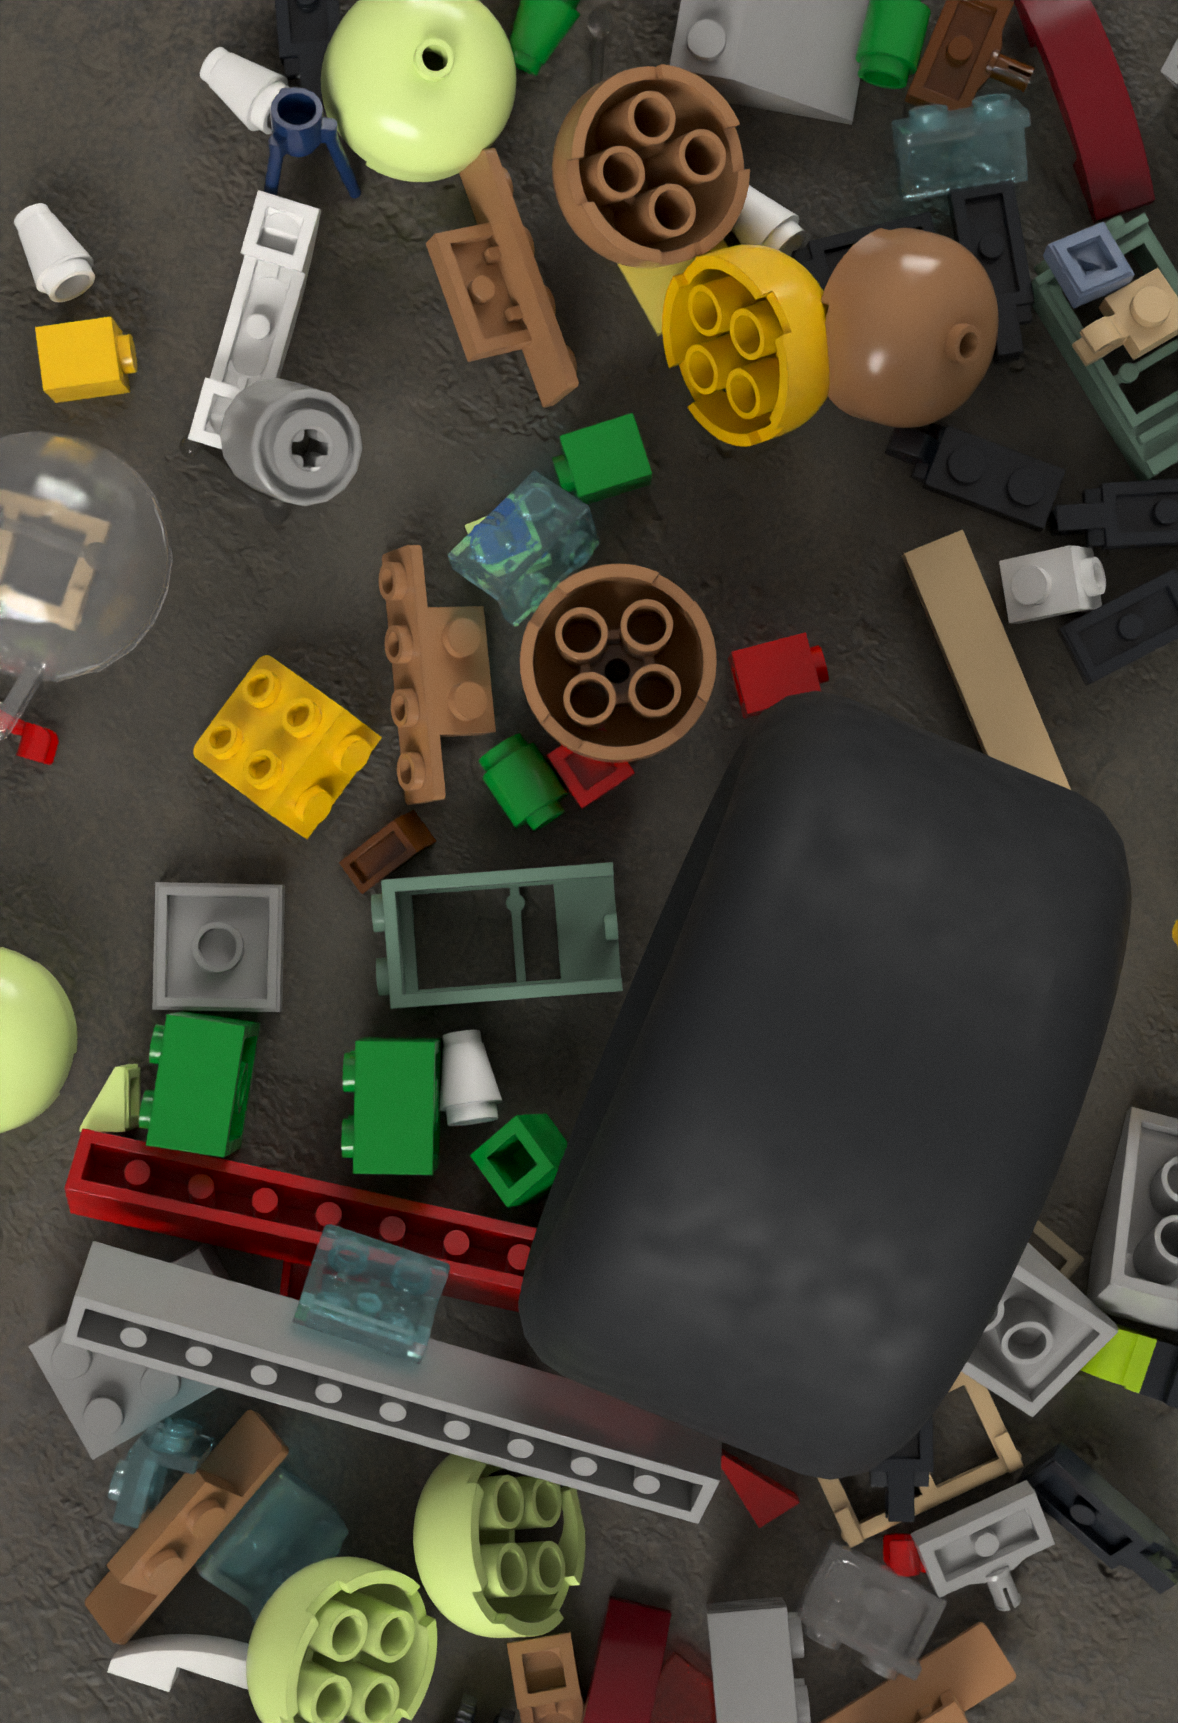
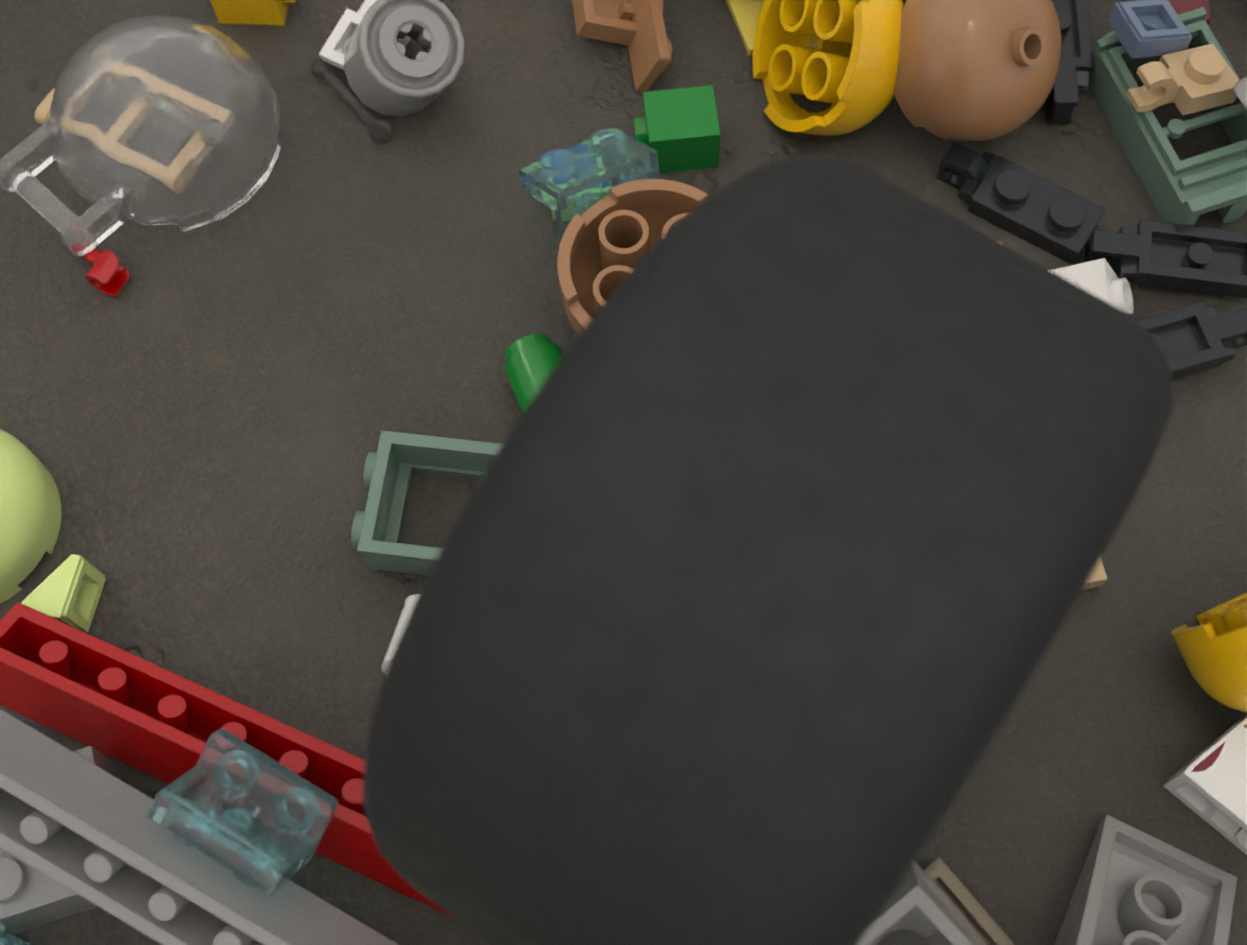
camera: 15 degrees right, 20 degrees down
green brick [139,1011,261,1157] -> none
light grey tile [152,882,285,1012] -> none
yellow bracket [193,655,382,839] -> none
reddish brown piece [339,809,437,894] -> none
green brick [341,1037,442,1175] -> none
medium nougat bracket [379,545,496,805] -> none

